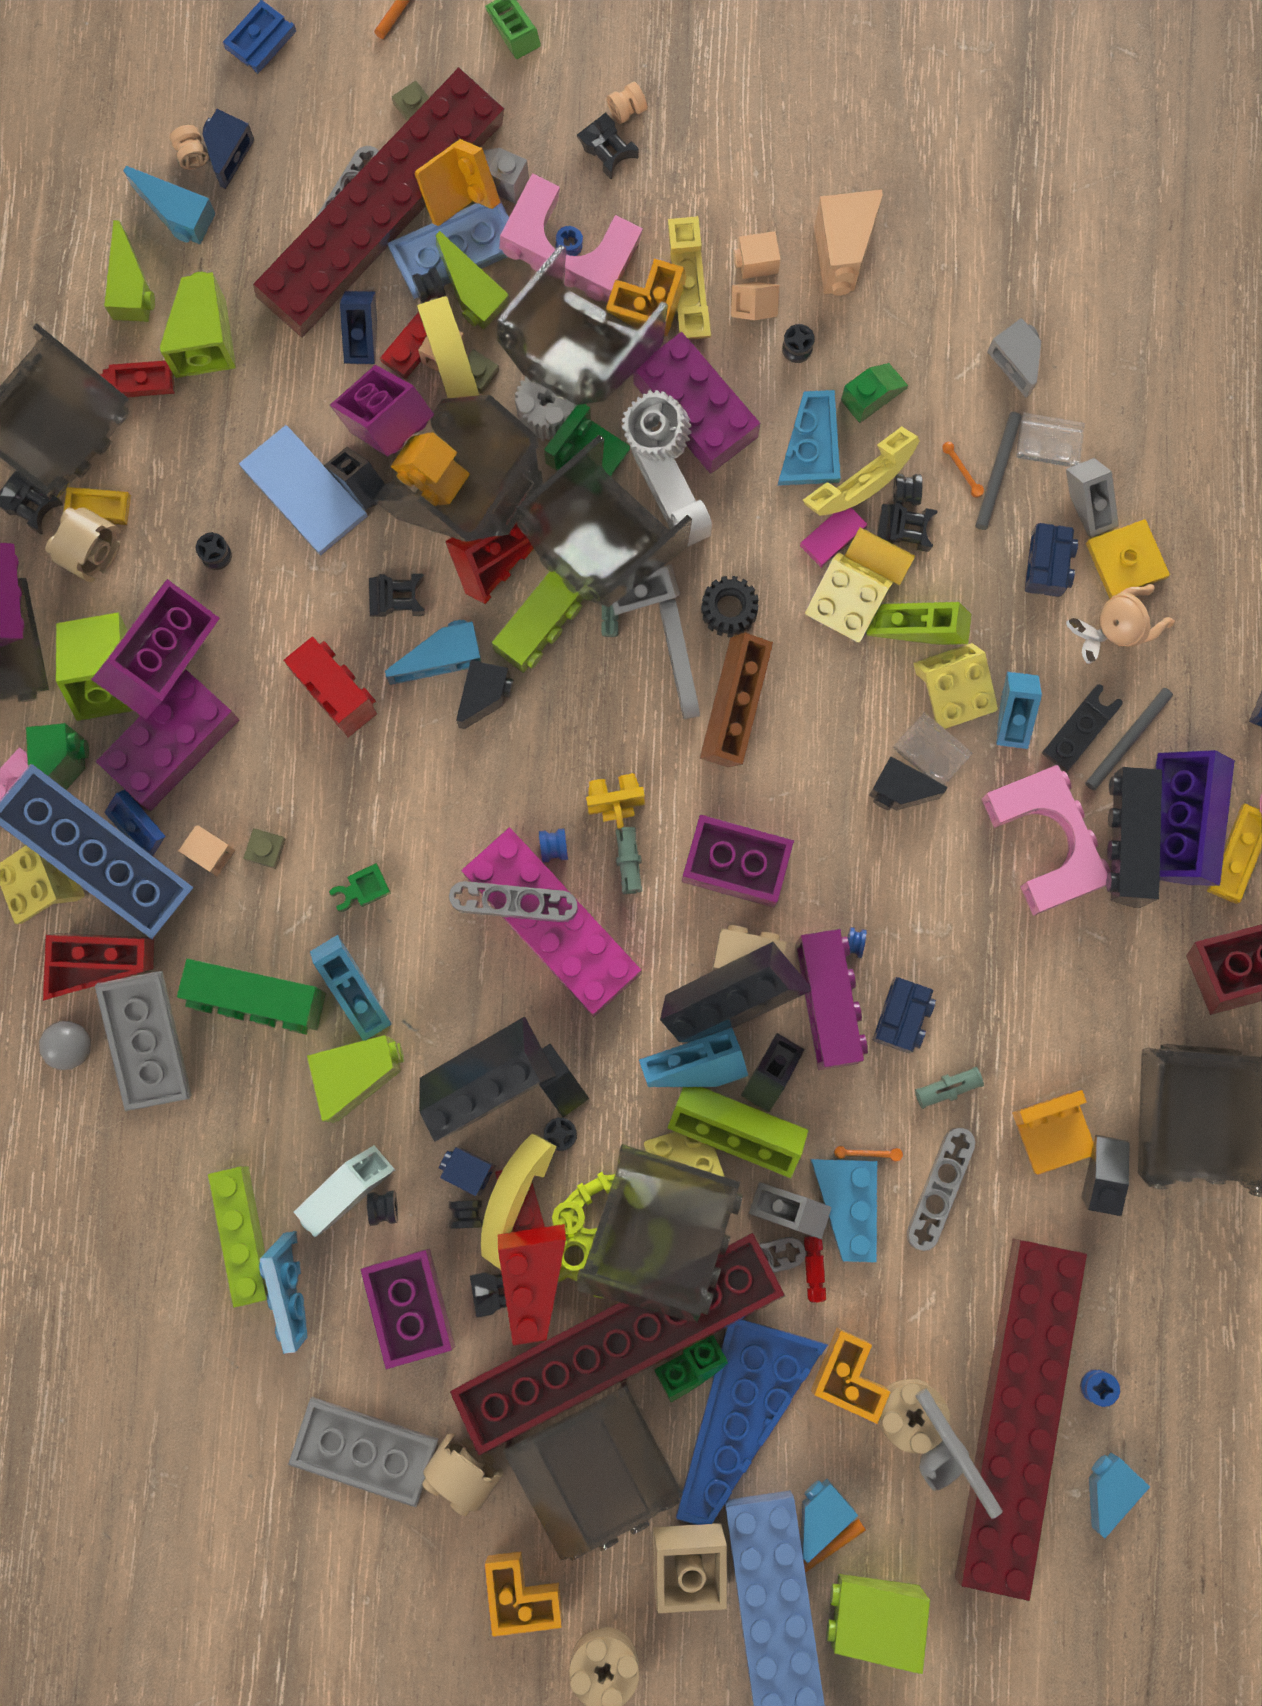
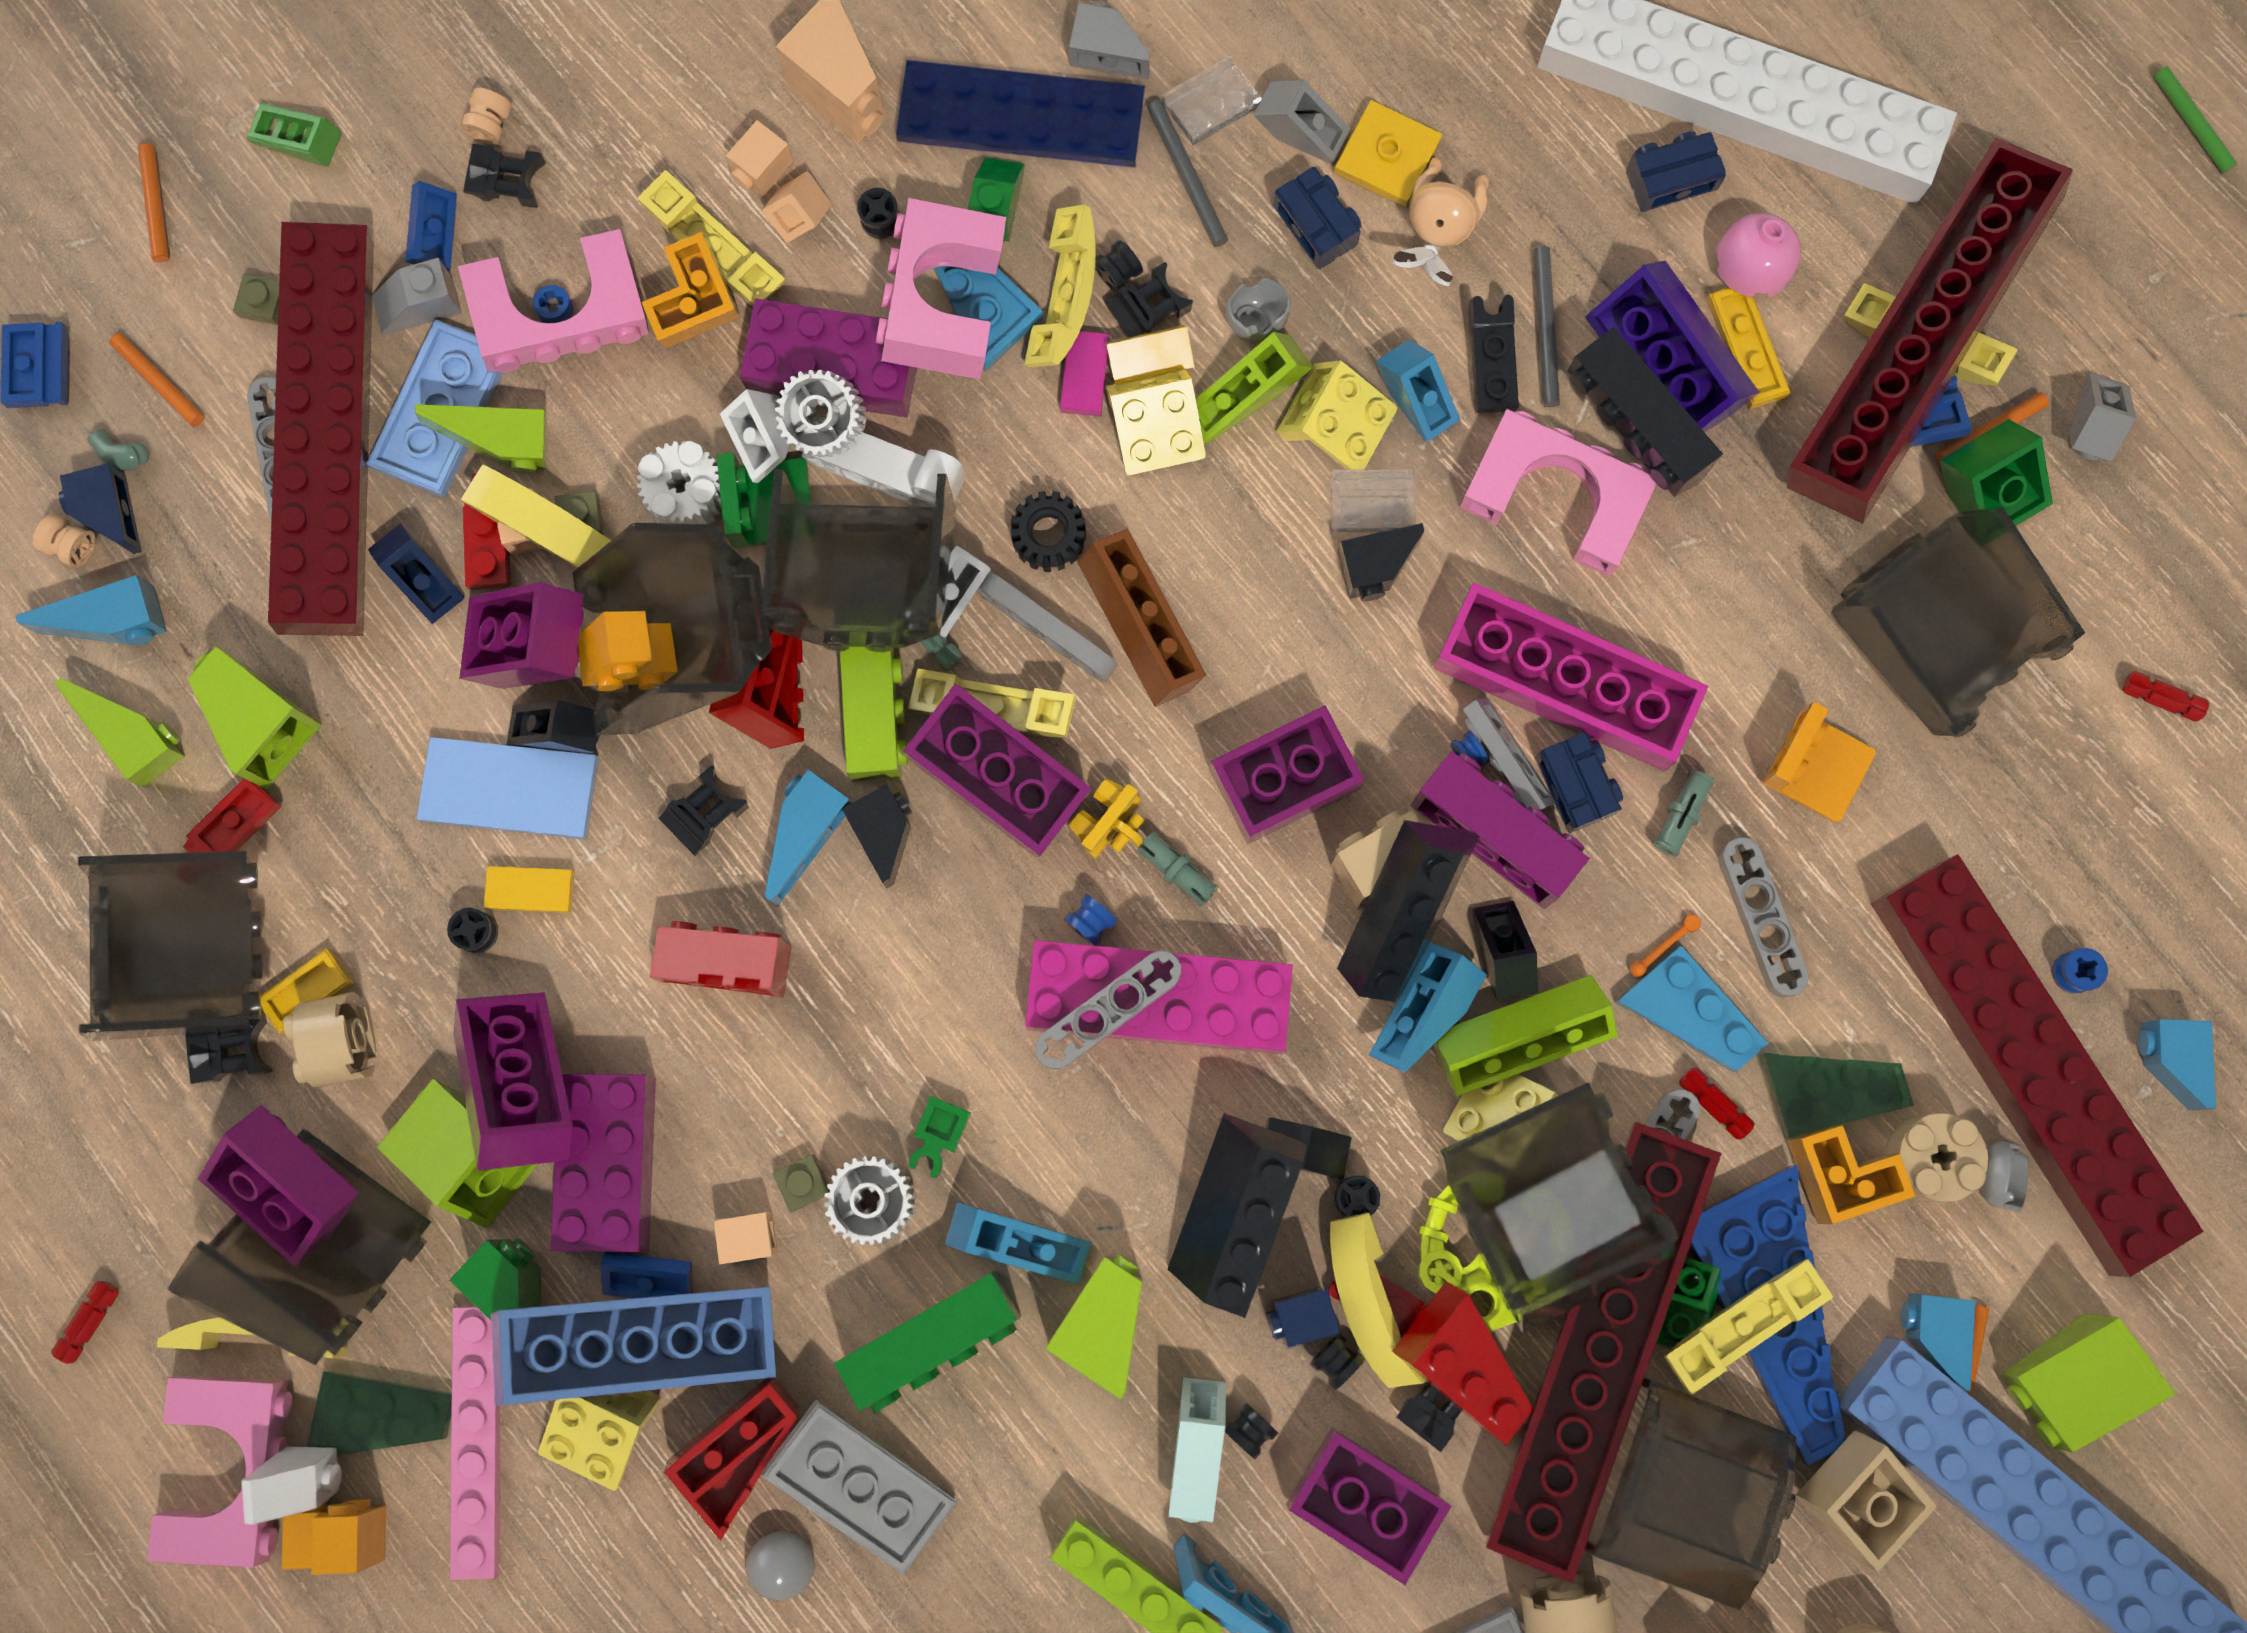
camera: 40 degrees left, 0 degrees up
black wheel [412,267,446,303] -> none
light orange bracket [415,139,501,226] -> none
clear smoke windscreen [497,244,668,405] -> none
light grey slope [749,1182,832,1239] -> none
light grey bar [915,1388,1003,1519] -> none
orange hinge [942,442,984,498] -> none
black slope [1081,1135,1130,1216] -> none
none -> sand green arm [87,429,149,470]
none -> orange bar [109,333,204,427]
none -> blue plate [405,181,457,271]
none -> yellow tile [483,866,575,914]
none -> white slope [720,389,790,483]
none -> white brick [824,1156,916,1245]
none -> bright pink arch [876,198,1006,380]
none -> clear blue plate [896,60,1145,168]
none -> magenta brick [901,683,1092,857]
none -> light yellow slope [908,669,1076,737]
none -> light grey hair [1226,277,1291,342]
none -> dark pink brick [1433,582,1709,772]
none -> light grey plate [1463,697,1556,812]
none -> light yellow slope [1664,1259,1833,1395]
none -> clear green wing [1760,1053,1914,1138]

